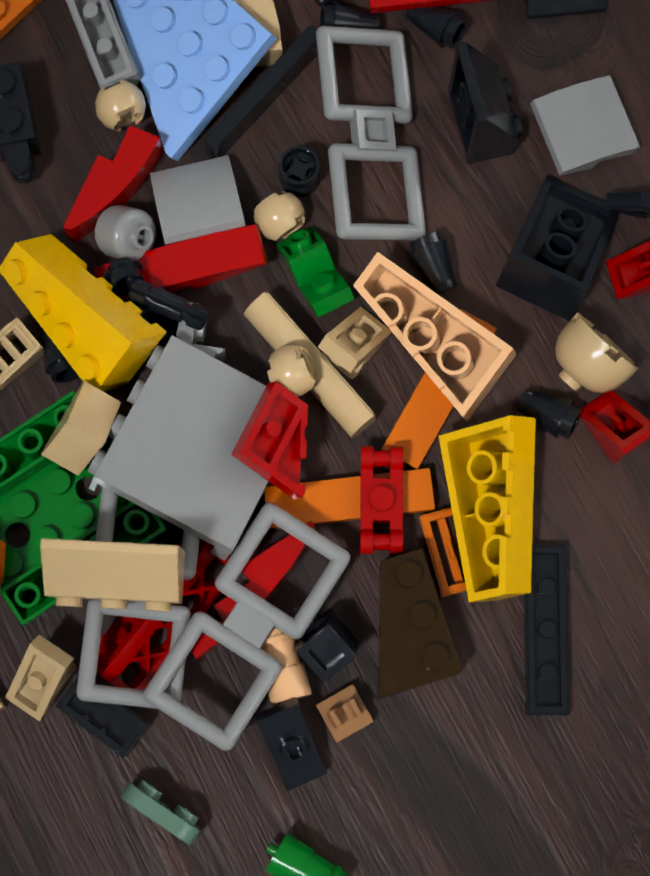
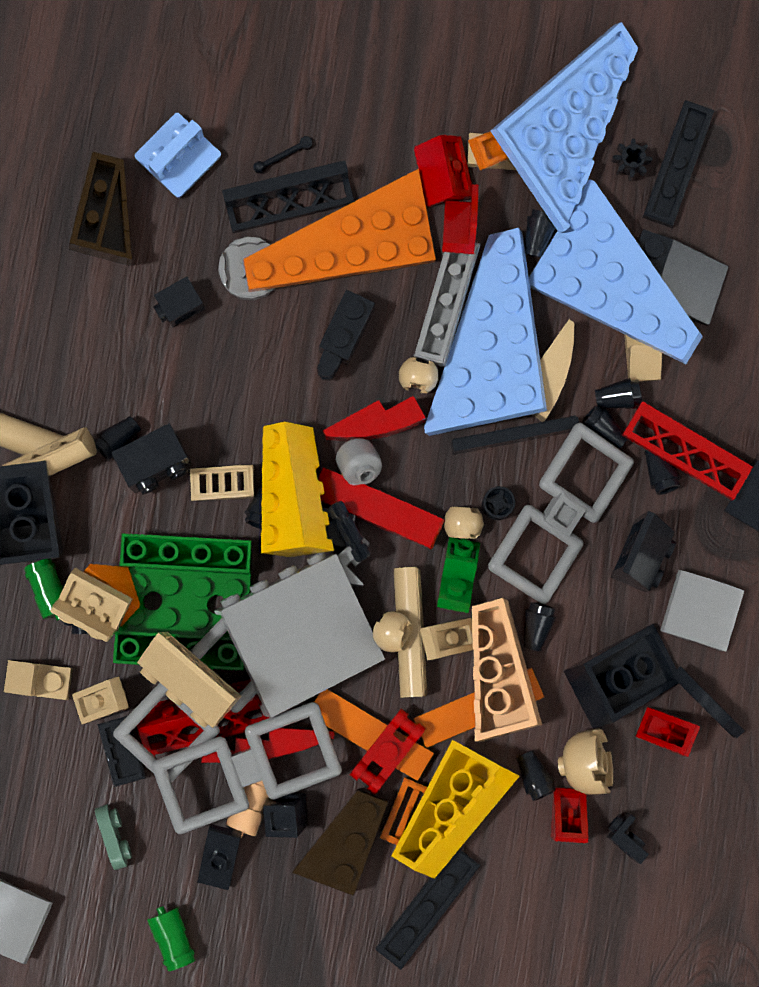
camera: 35 degrees right, 5 degrees up
tan slope [41,381,121,476] -> none
black plate [103,257,144,295] -> none
light grey slope [150,155,246,245] -> none
red wing [231,381,308,499] -> none
medium nougat tile [316,684,374,743] -> none

